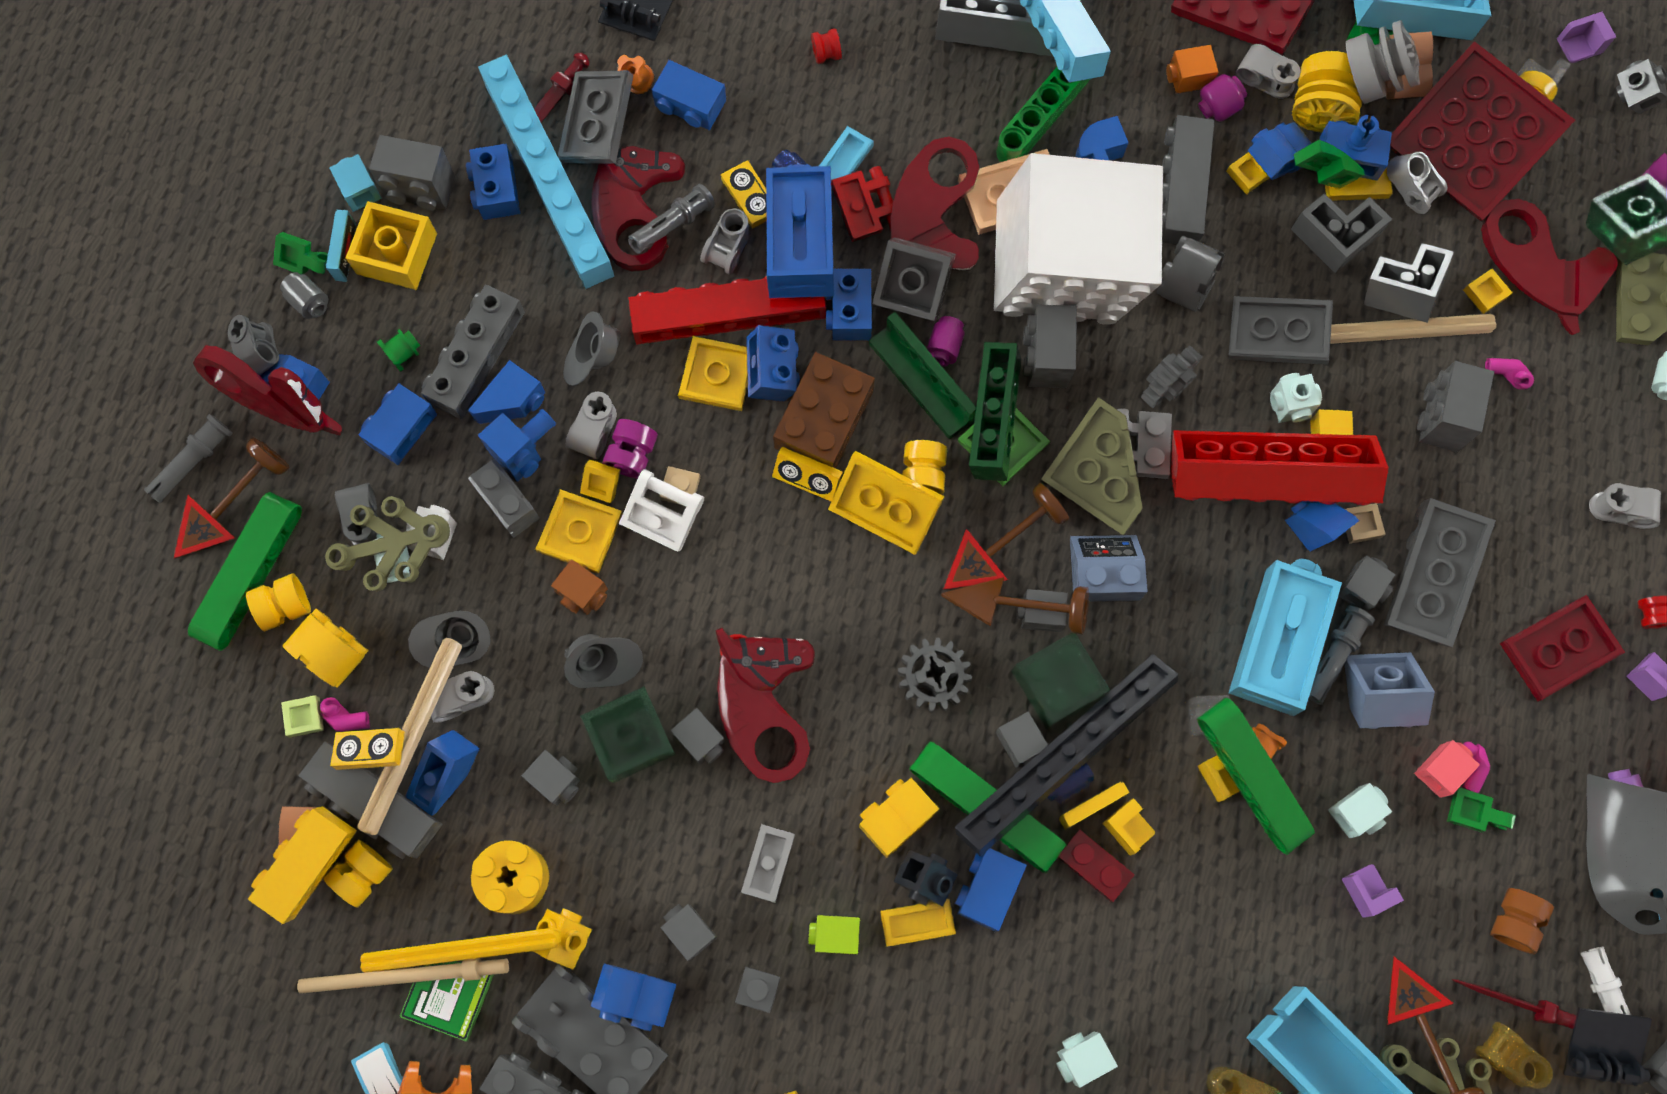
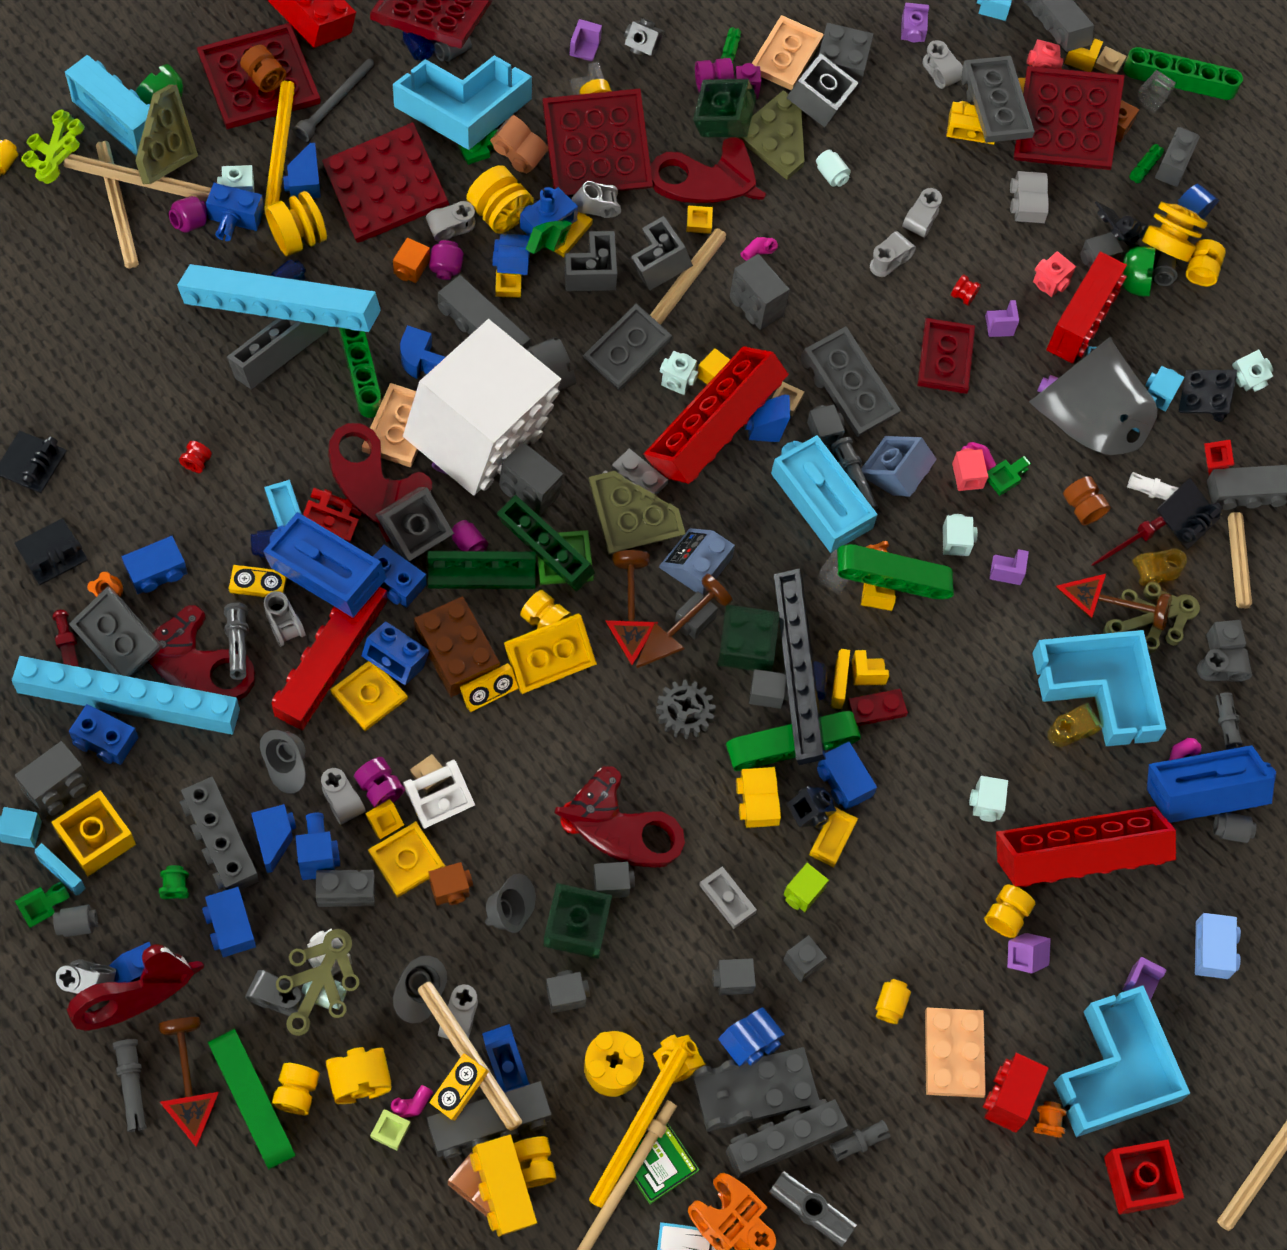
camera: 60 degrees left, 10 degrees down
dark grey gear [1141,346,1202,408] -> none
light grey wheel [1346,20,1420,104] -> none

